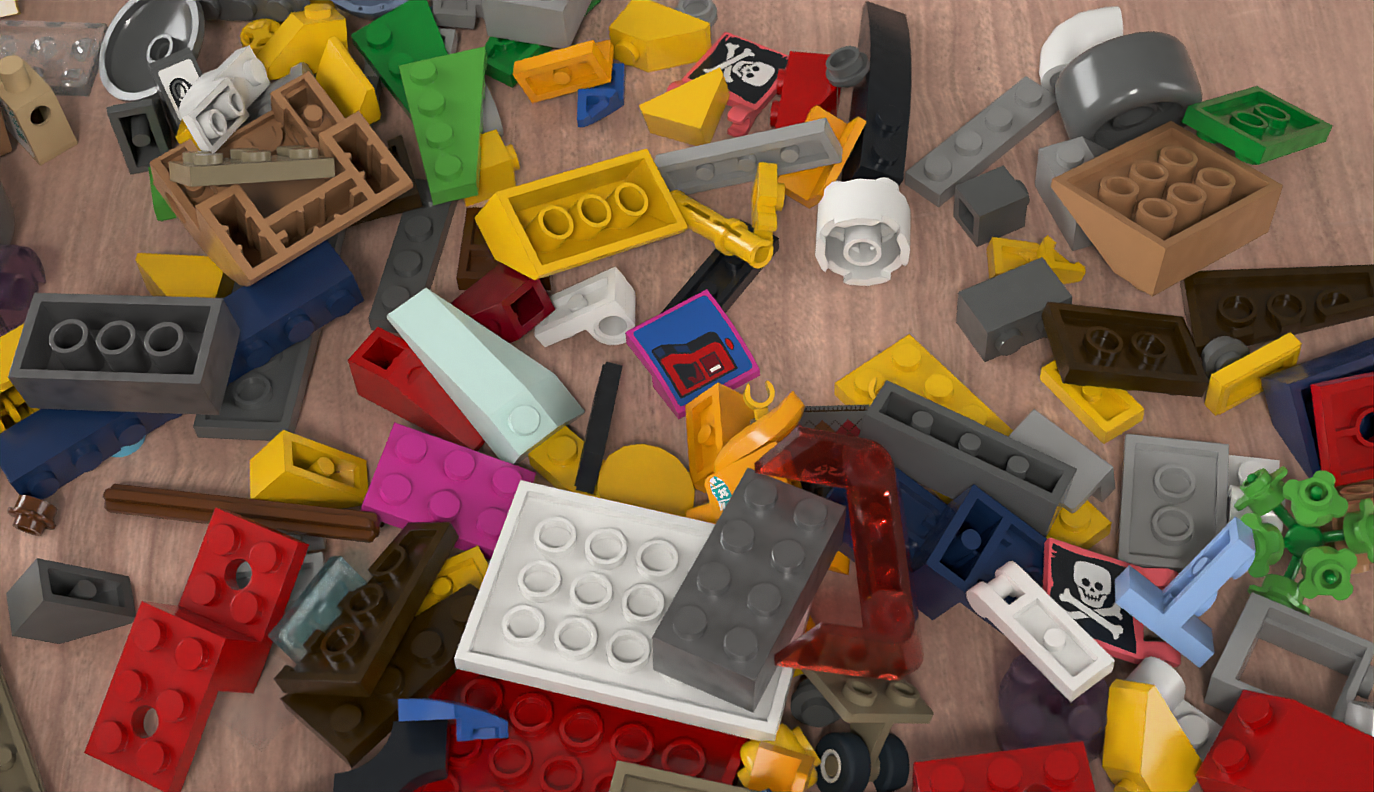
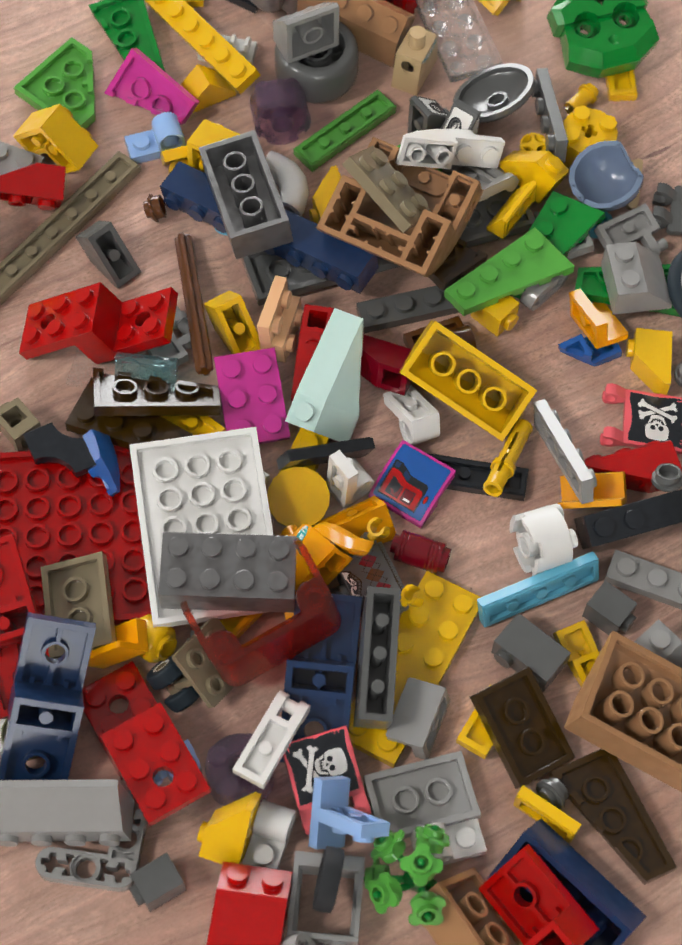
camera: 60 degrees right, 10 degrees up
yellow slope [639,67,730,146] -> none
yellow plate [751,162,785,245] -> none
none -> light nougat plate [257,275,304,363]
none -> bright green tile [293,89,396,172]
none -> black tyre [313,846,345,913]
none -> white plate [326,450,375,509]
none -> dark red head [390,530,452,574]
none -> medium azure tile [477,551,599,628]

